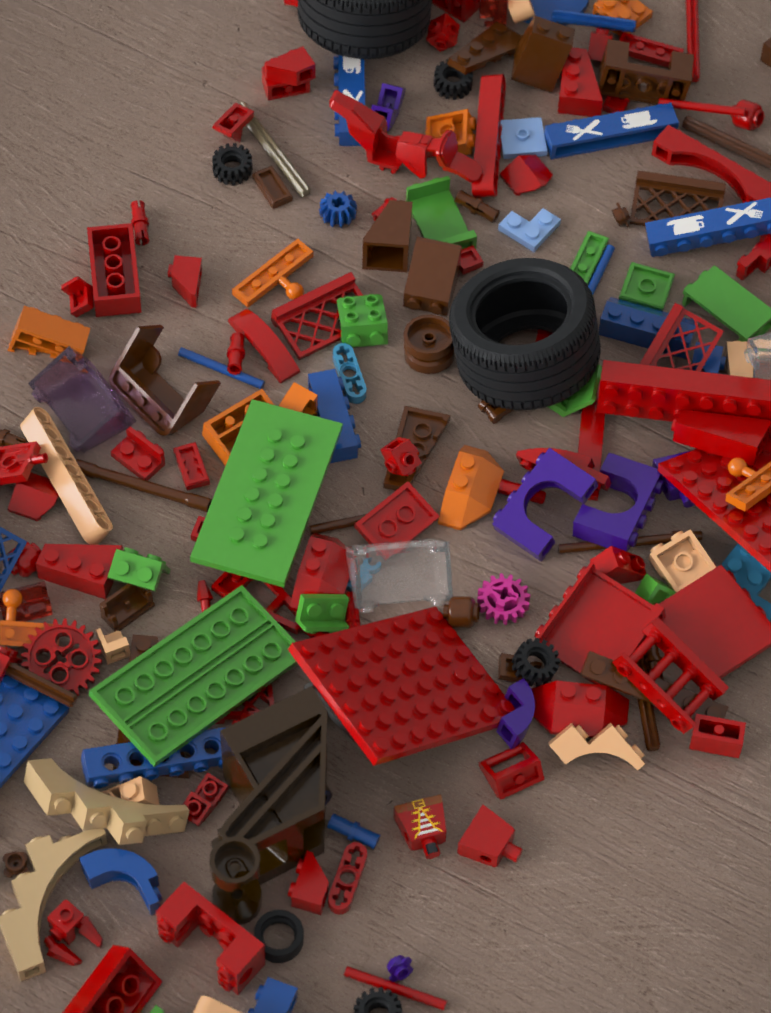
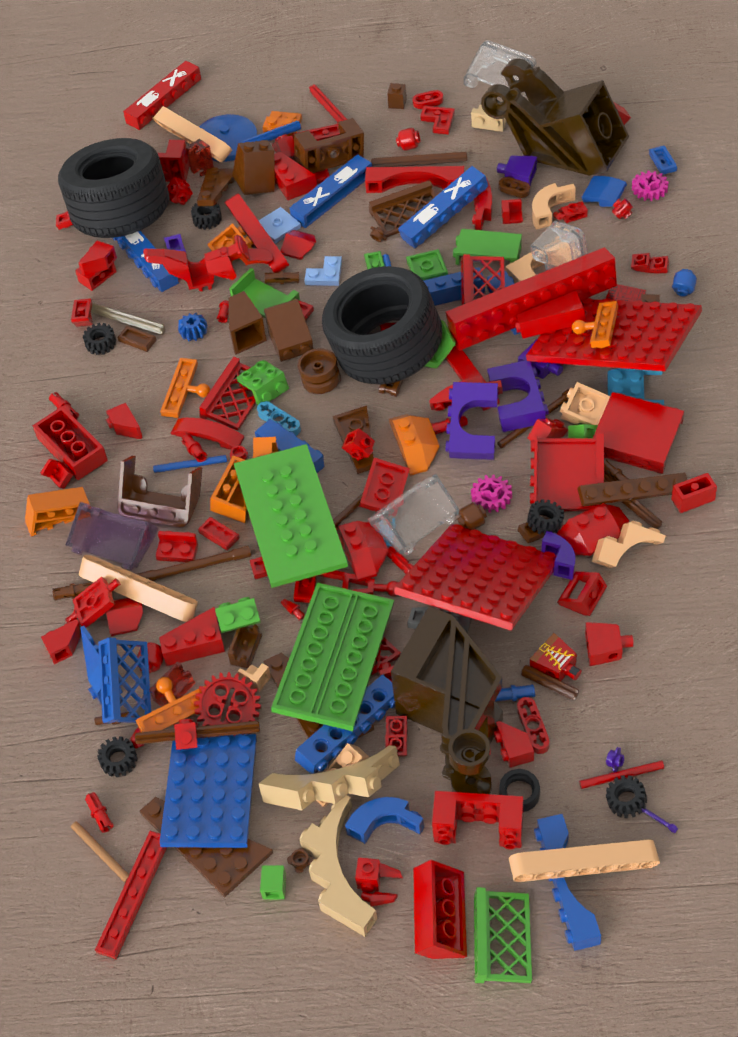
camera: 25 degrees left, 5 degrees down
bright green bracket [295,594,349,634] -> none
red fence [612,617,729,734] -> none
red bar [658,98,746,117] -> none
none -> red plate [230,445,248,460]
none -> reddish brown axle [521,665,579,700]

